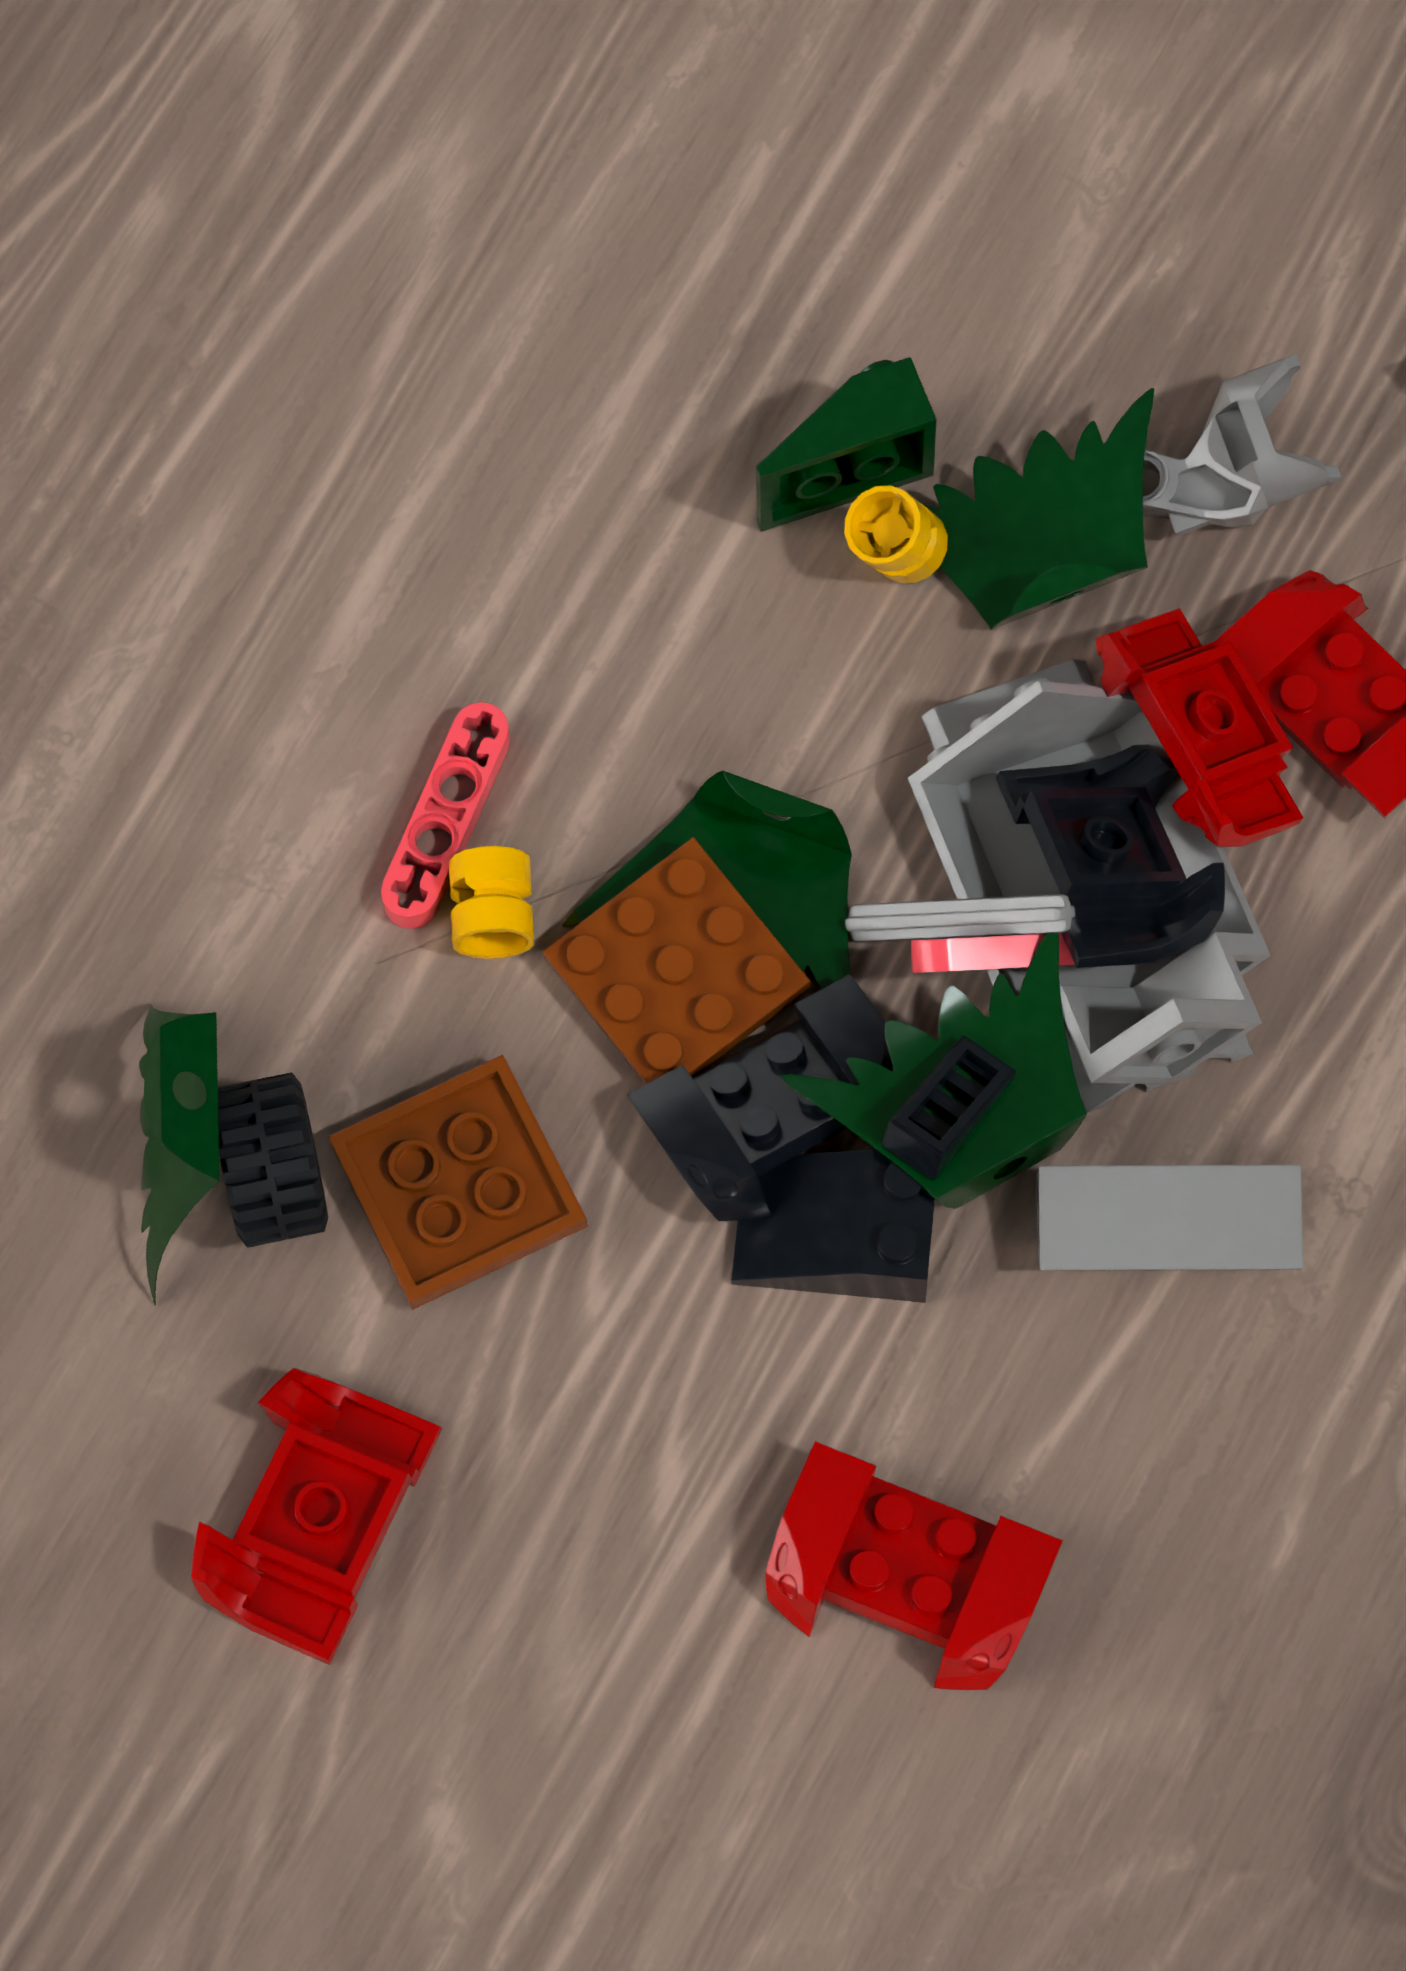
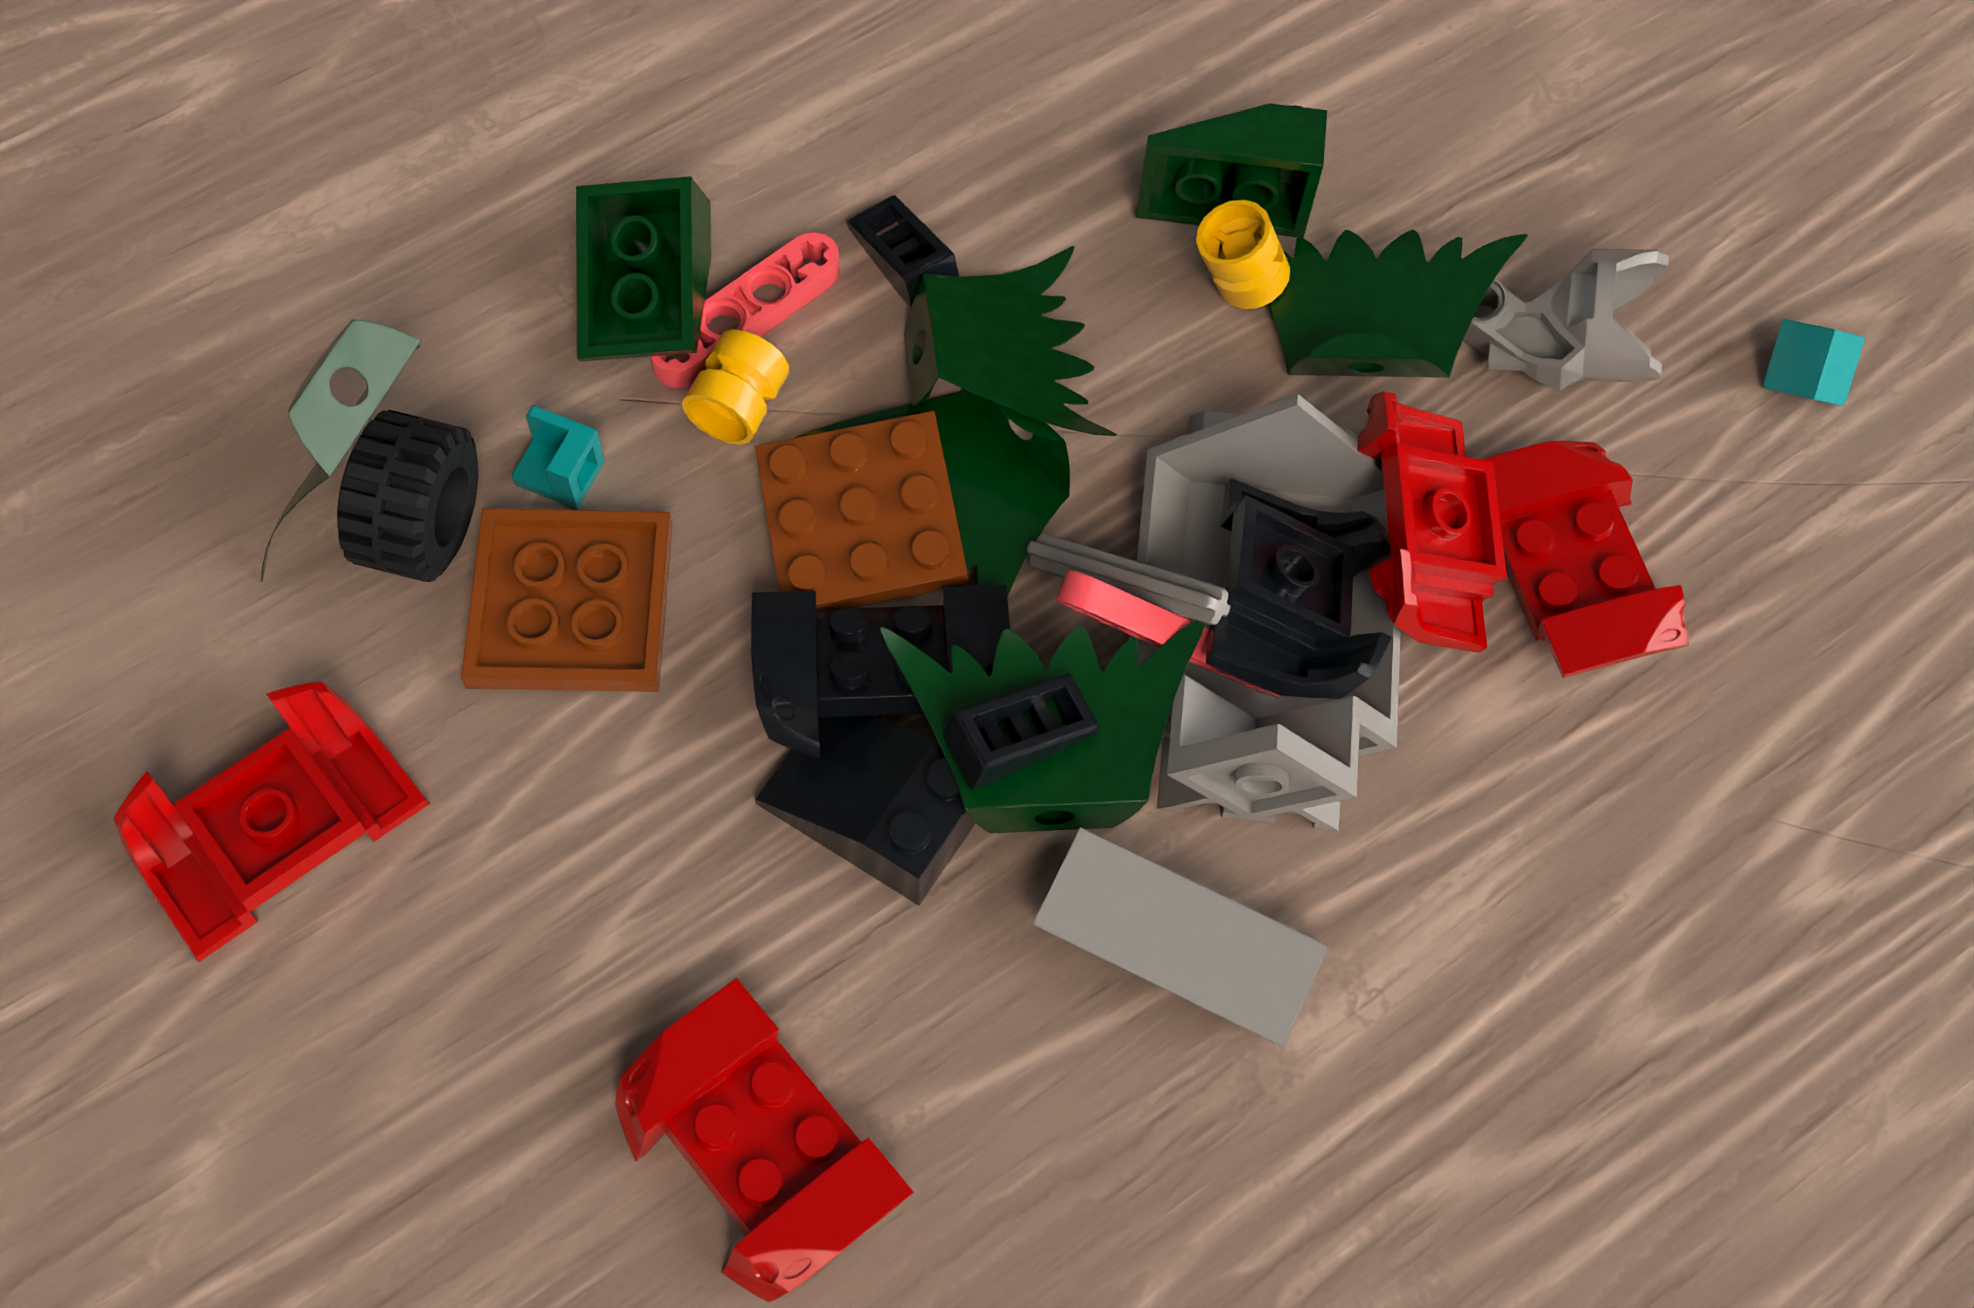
camera: 20 degrees right, 5 degrees down
none -> teal panel [512,406,605,509]
none -> dark green slope [576,176,711,362]
none -> black slope [847,195,959,307]
none -> dark green piece [904,246,1117,436]

